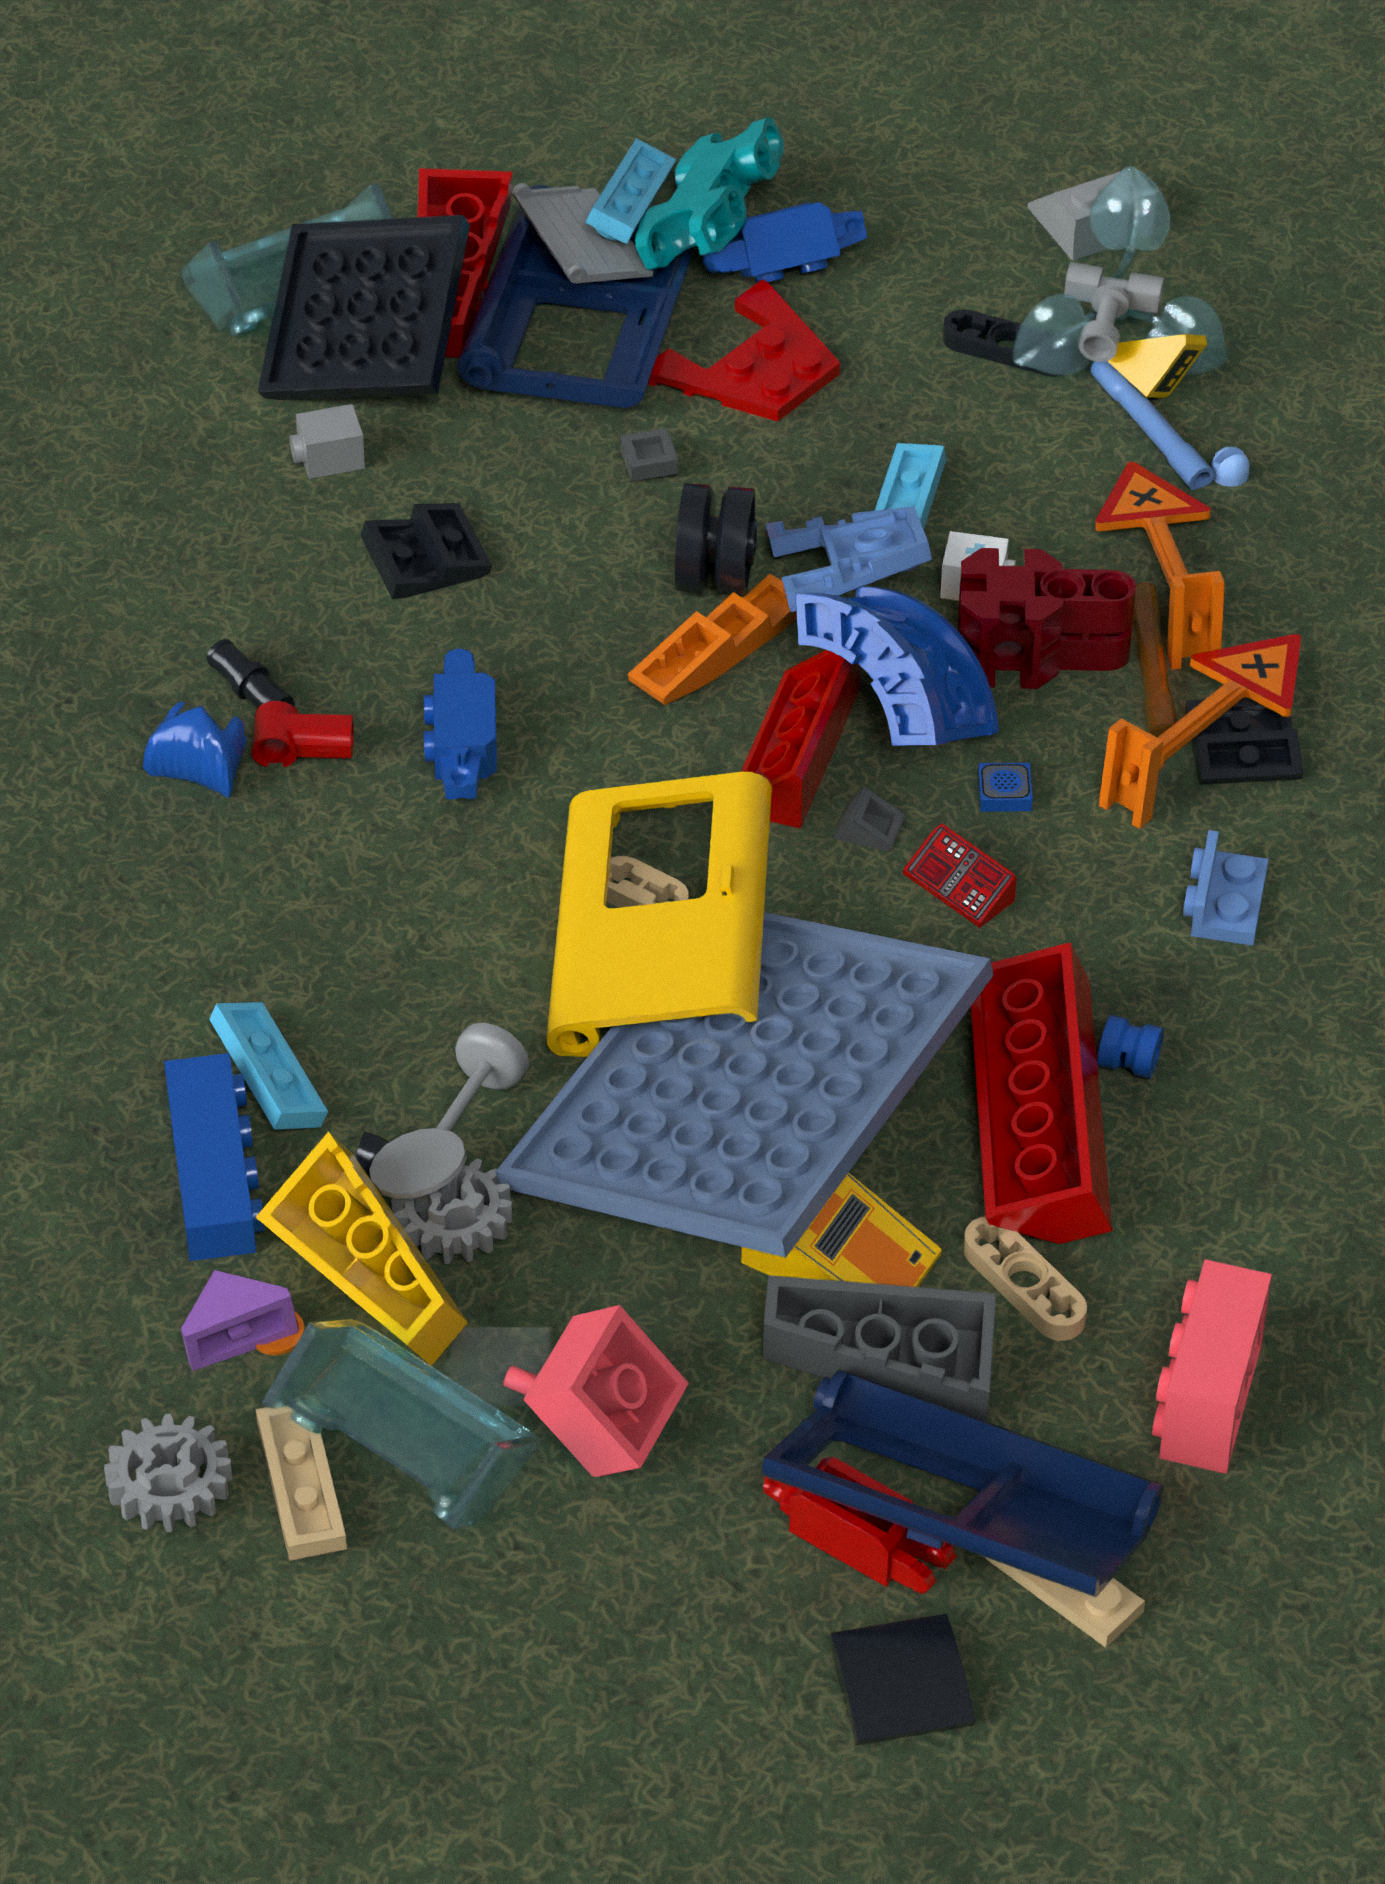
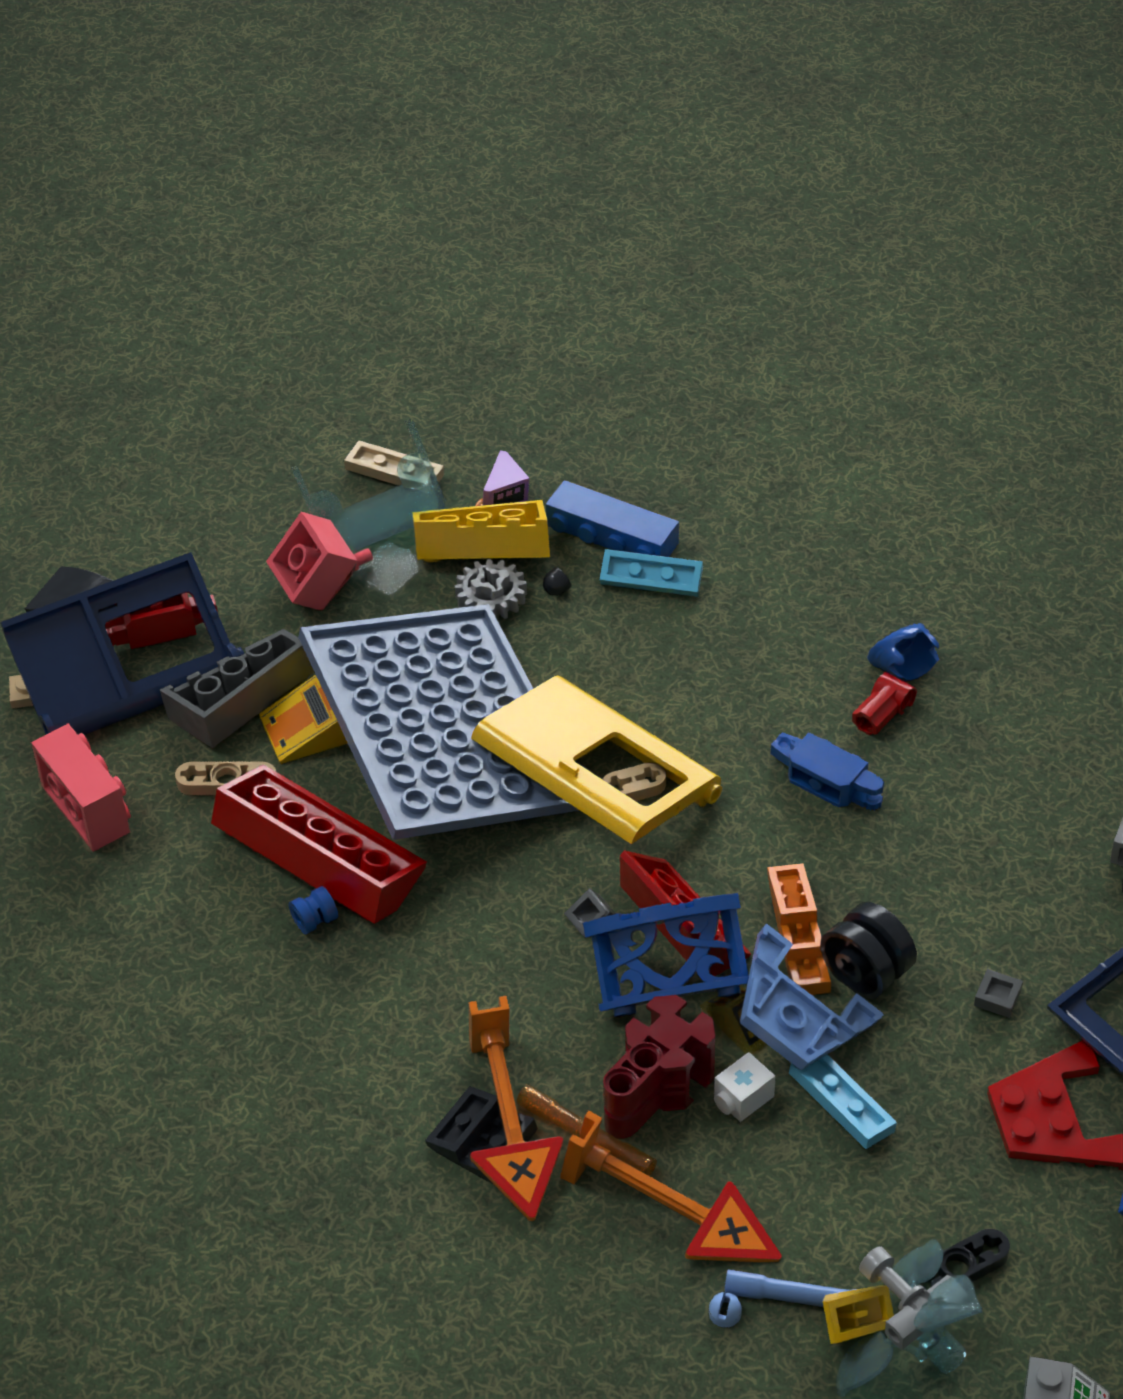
camera: 130 degrees right, 0 degrees up
light grey gear [104,1414,232,1532] -> none
black pin [206,639,295,708] -> none
black slope [360,503,492,599] -> none
light grey piece [369,1023,529,1199] -> none
slope [903,824,1017,928] -> none
blue tile [978,763,1033,812] -> none
medium blue bracket [1183,830,1269,946] -> none

